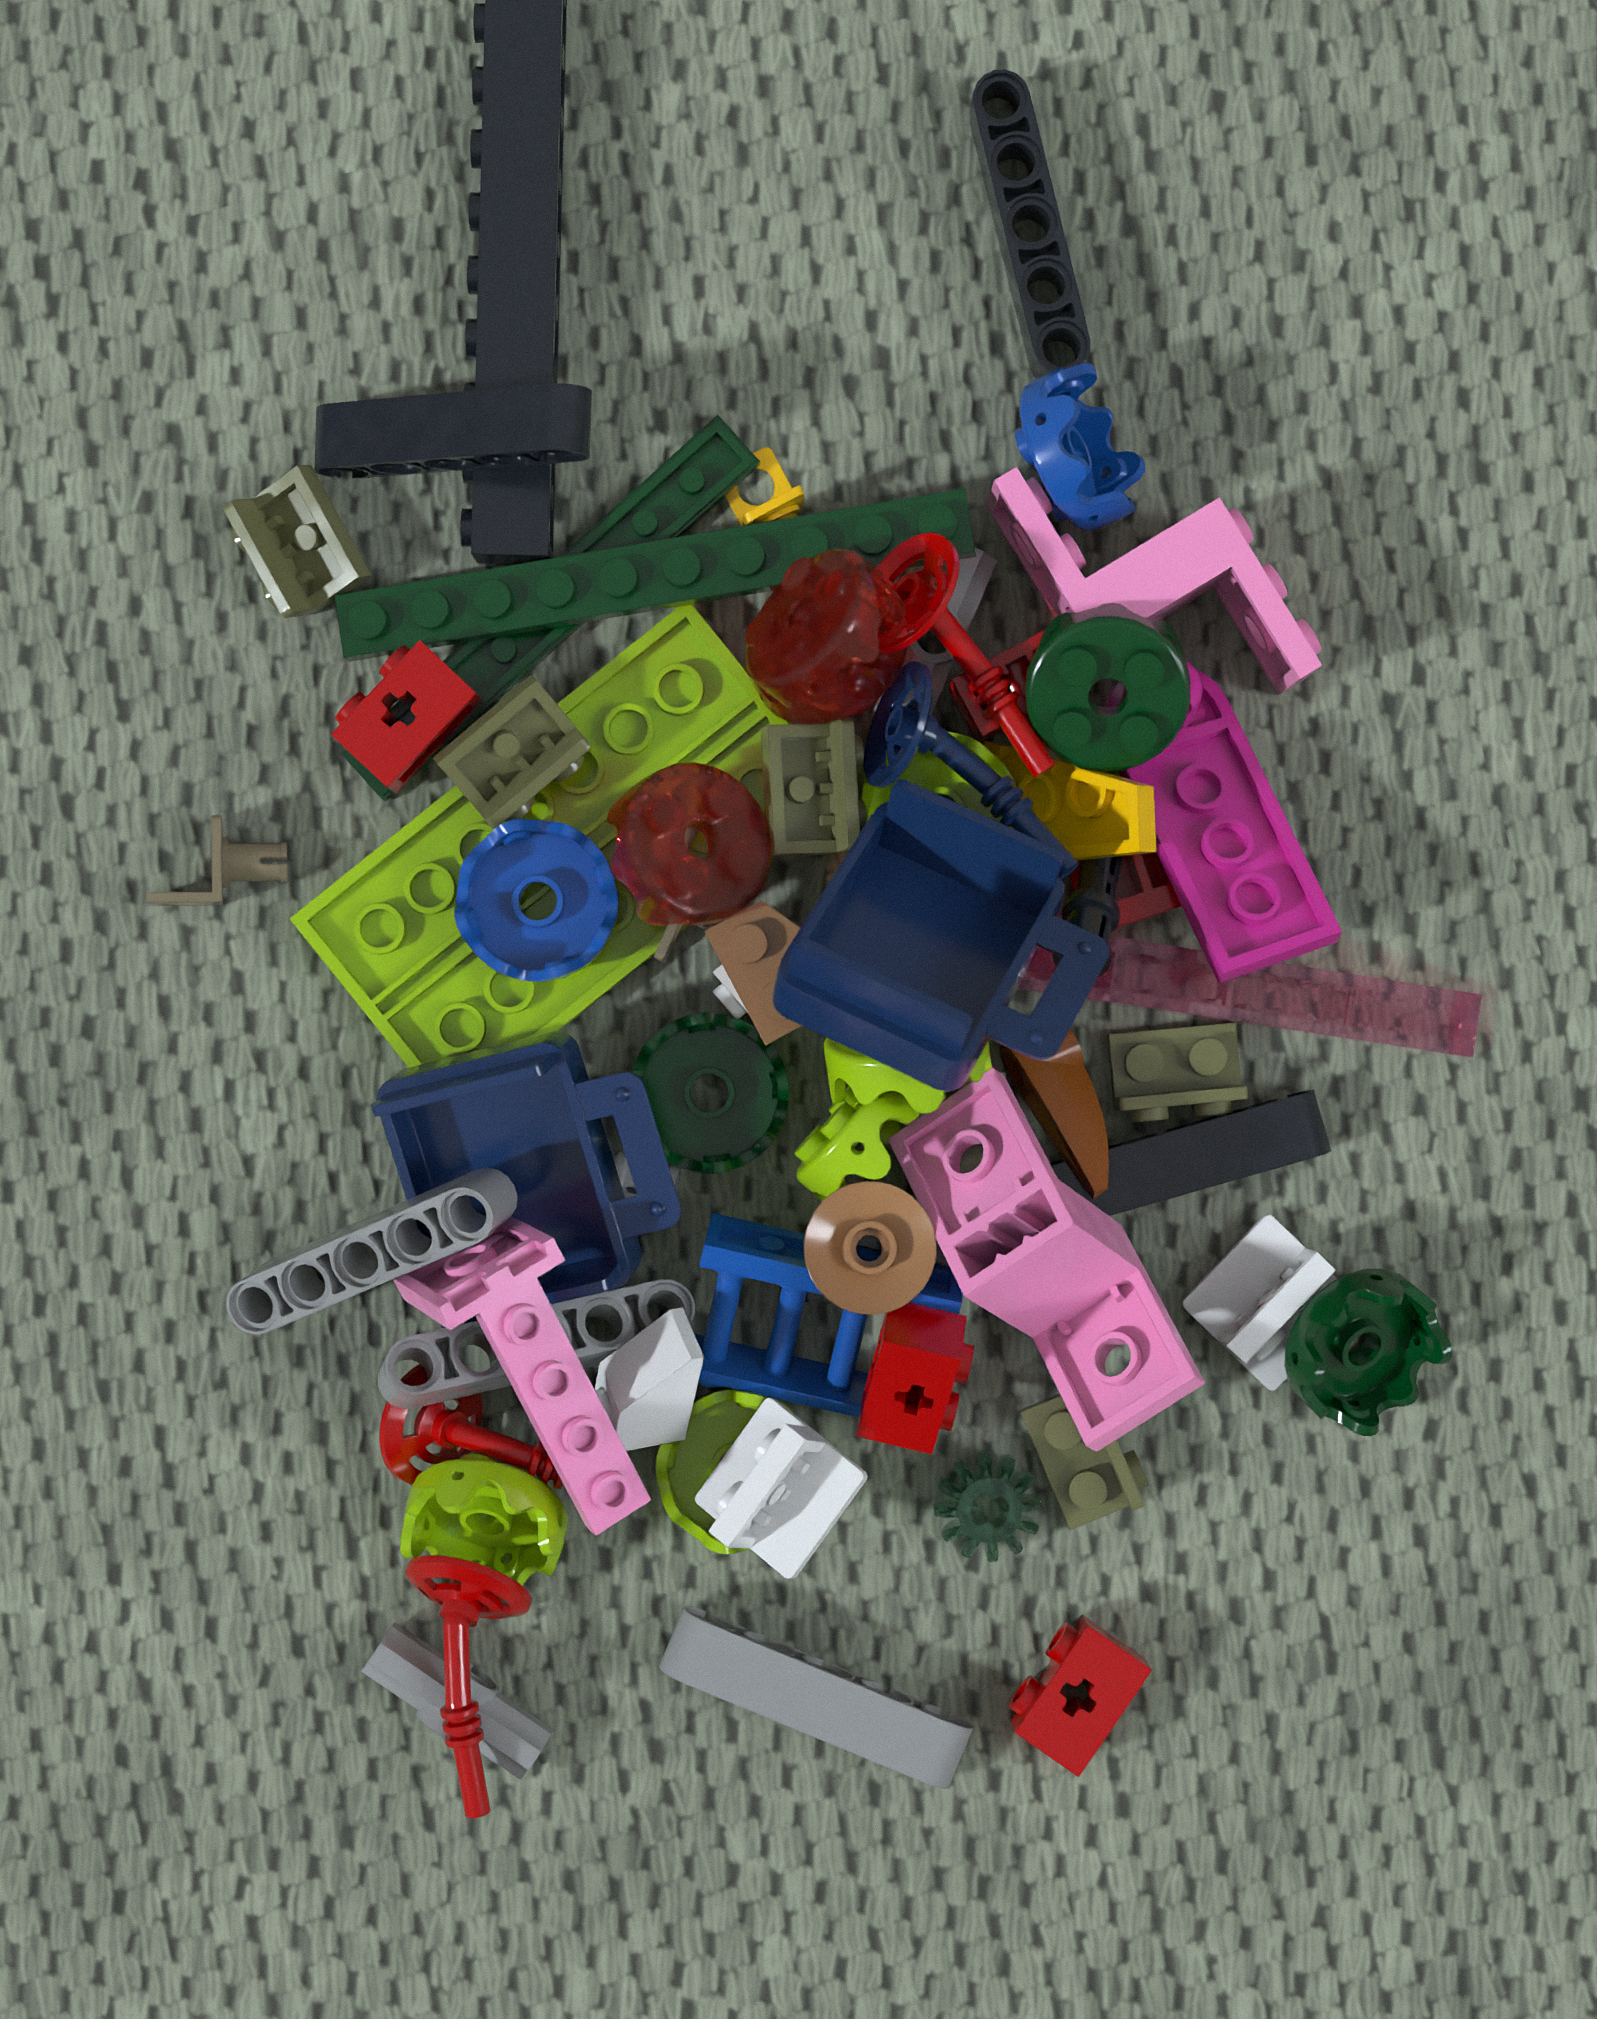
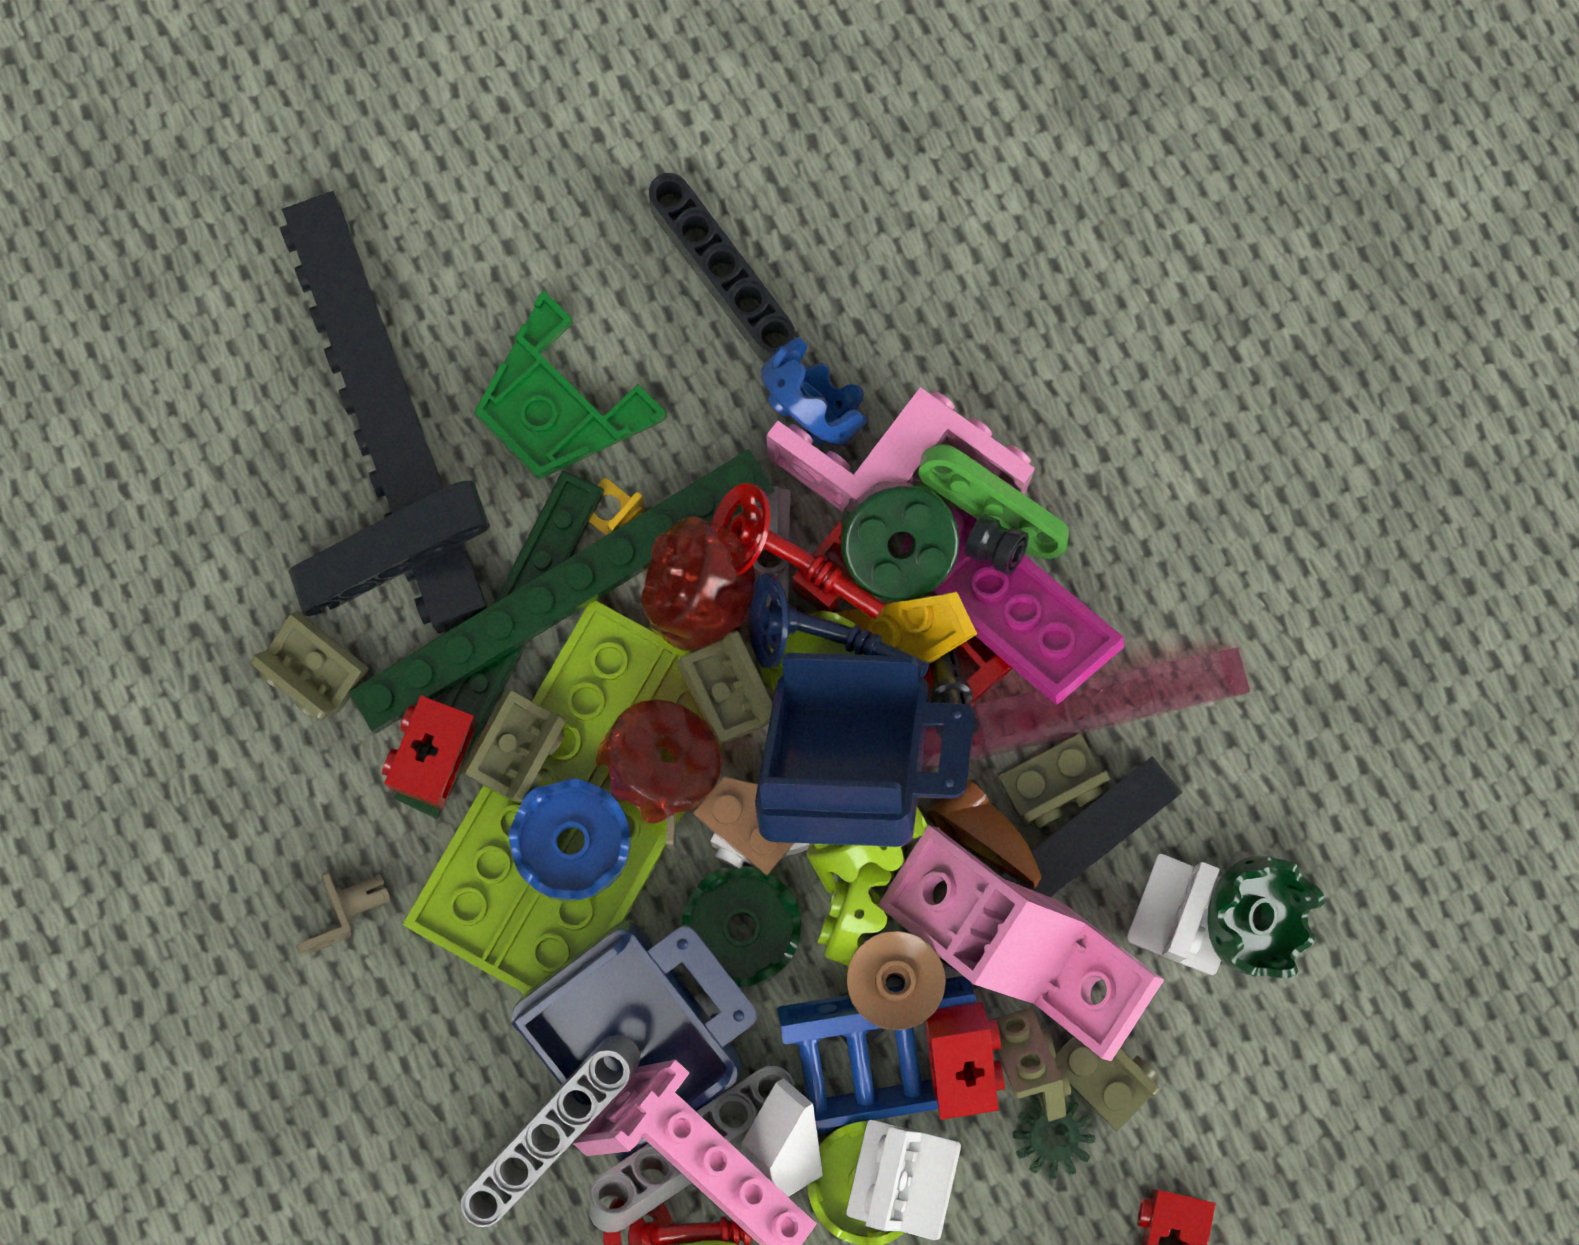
camera: 20 degrees left, 10 degrees down
none -> green wing [474,290,667,480]
none -> bright green plate [919,444,1069,559]
none -> black wheel [965,514,1029,575]
none -> olive bracket [988,1007,1071,1122]

